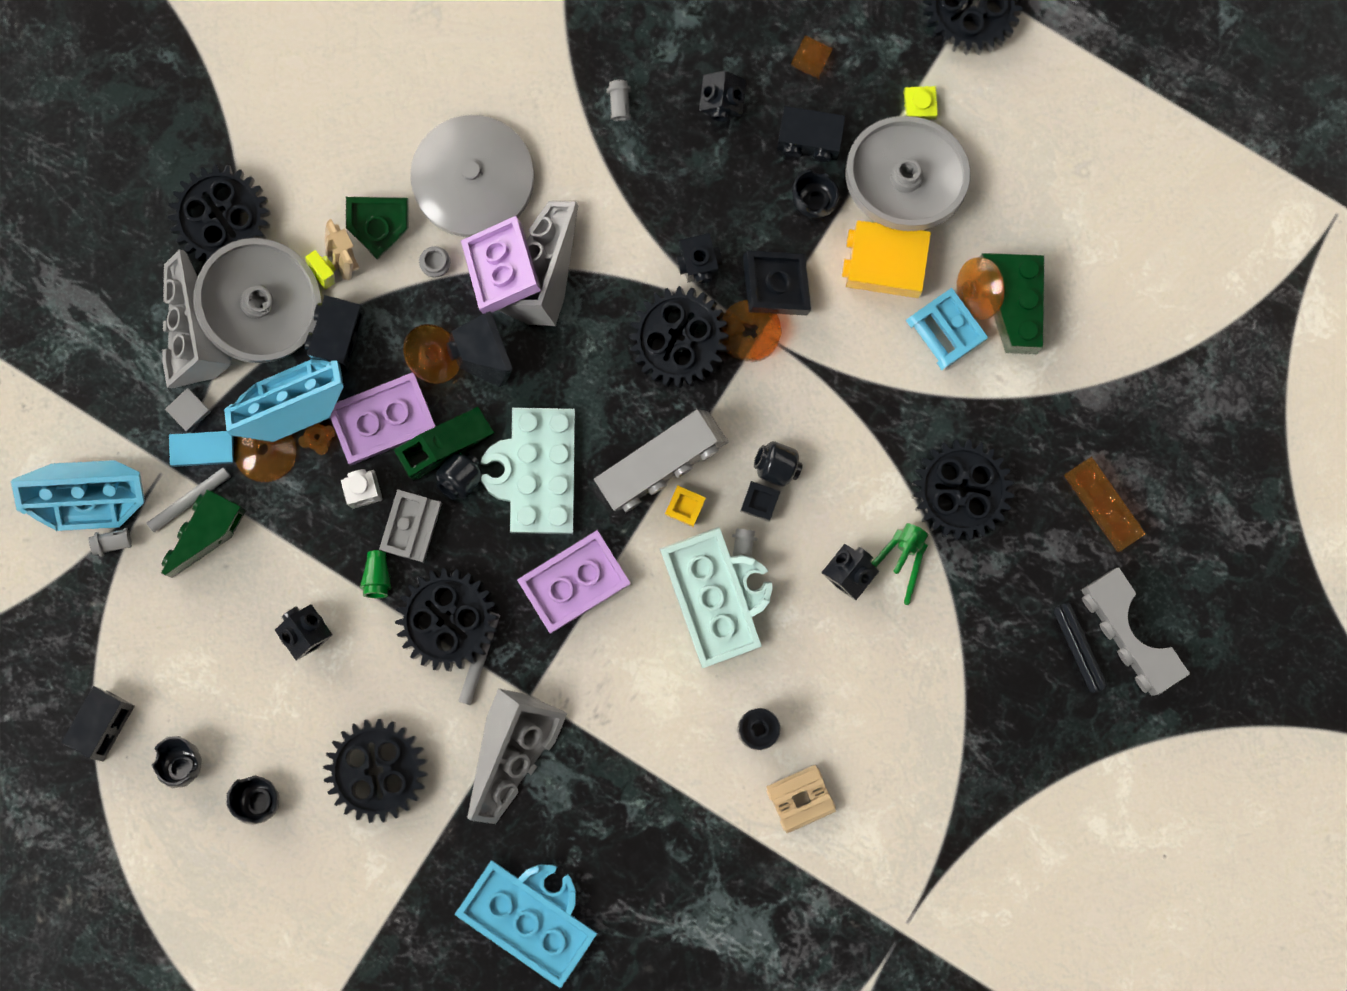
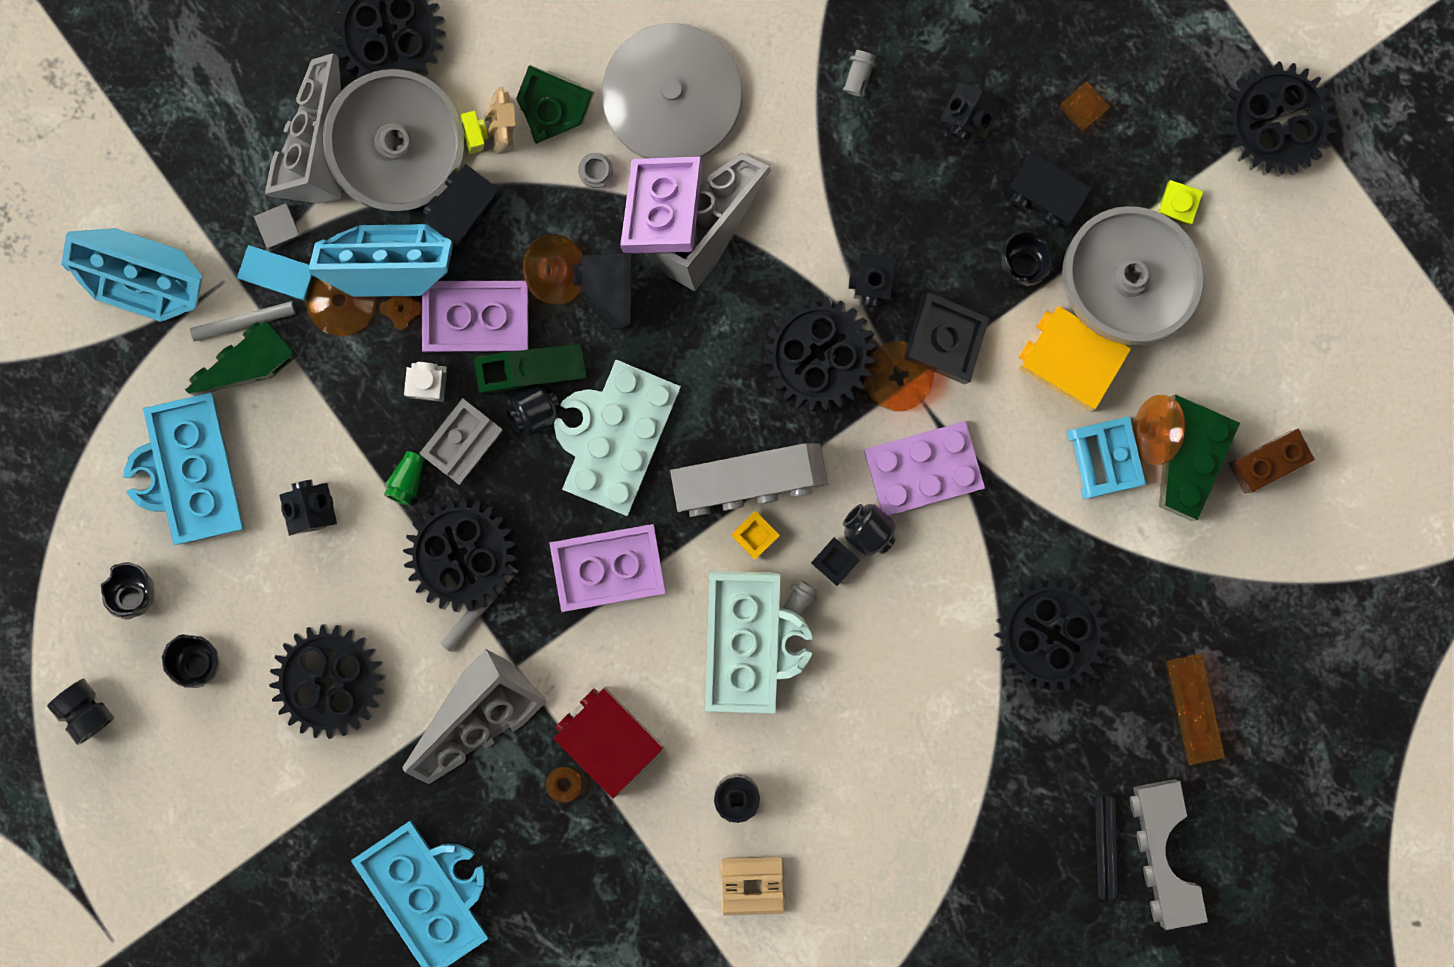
camera: 30 degrees right, 5 degrees up
black hinge [62,686,135,762] -> none
light grey pin [89,528,132,557] -> none
black brick [821,544,879,600] -> none
green plant [871,523,929,605] -> none
none -> black wheel [47,678,115,745]
none -> medium azure plate [123,392,245,545]
none -> clear orange plate [546,767,582,802]
none -> dark red brick [553,687,664,799]
none -> lavender plate [864,421,985,516]
none -> reddish brown brick [1228,428,1315,494]

